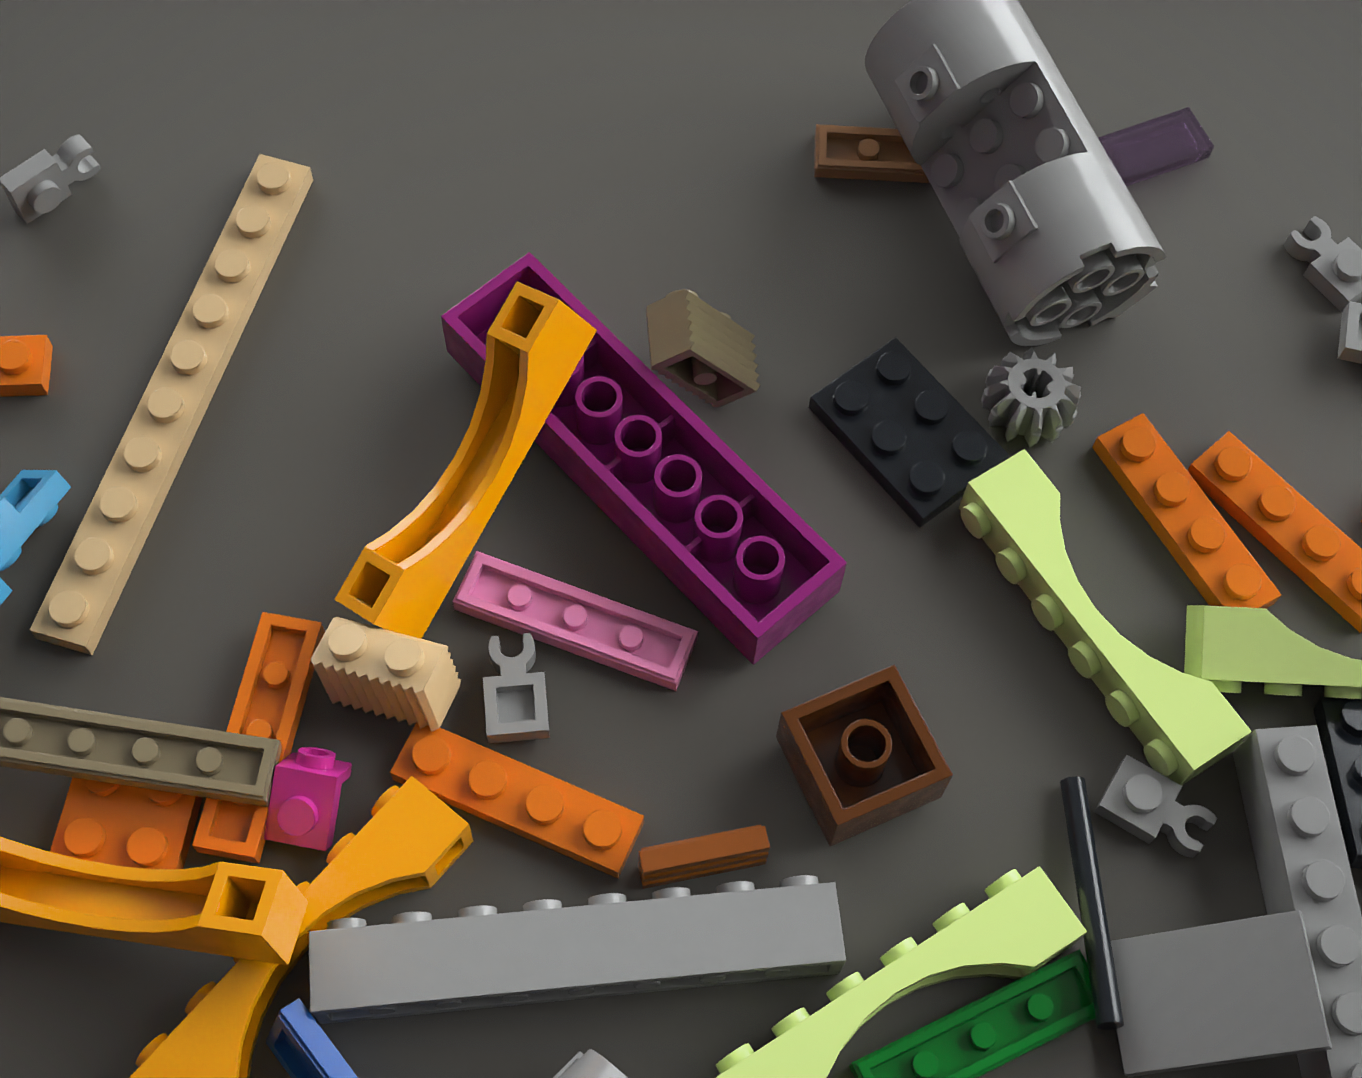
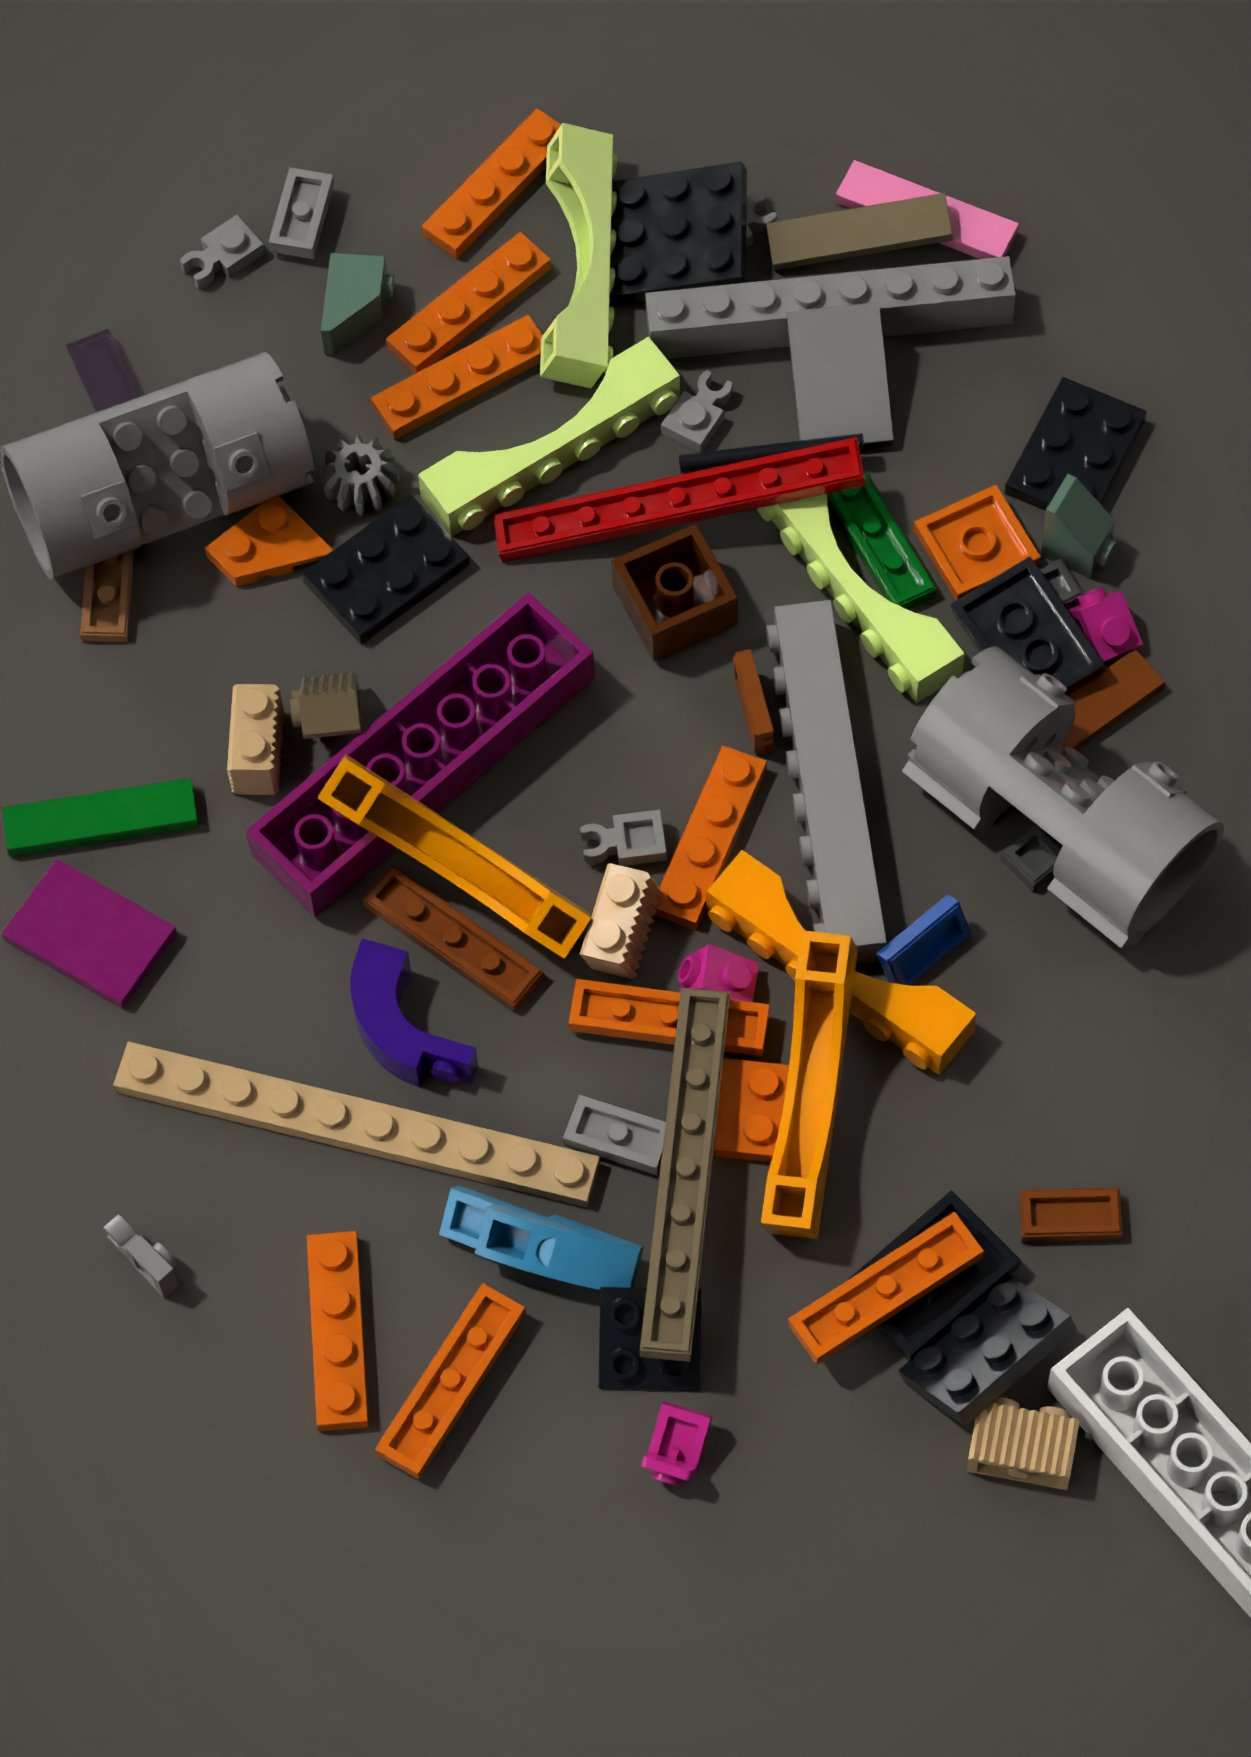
camera: 85 degrees left, 0 degrees up
bright pink tile [453,551,698,691] -> none
none -> magenta tile [1,858,177,1009]
none -> green tile [2,778,199,857]
none -> orange wing [205,496,333,587]
none -> tan brick [227,684,285,795]
none -> sand green slope [321,253,395,355]
none -> dark purple arch [350,938,478,1087]
none -> dark orange tile [362,864,544,1013]
none -> red tile [494,437,866,562]
none -> light grey plate [563,1095,666,1175]

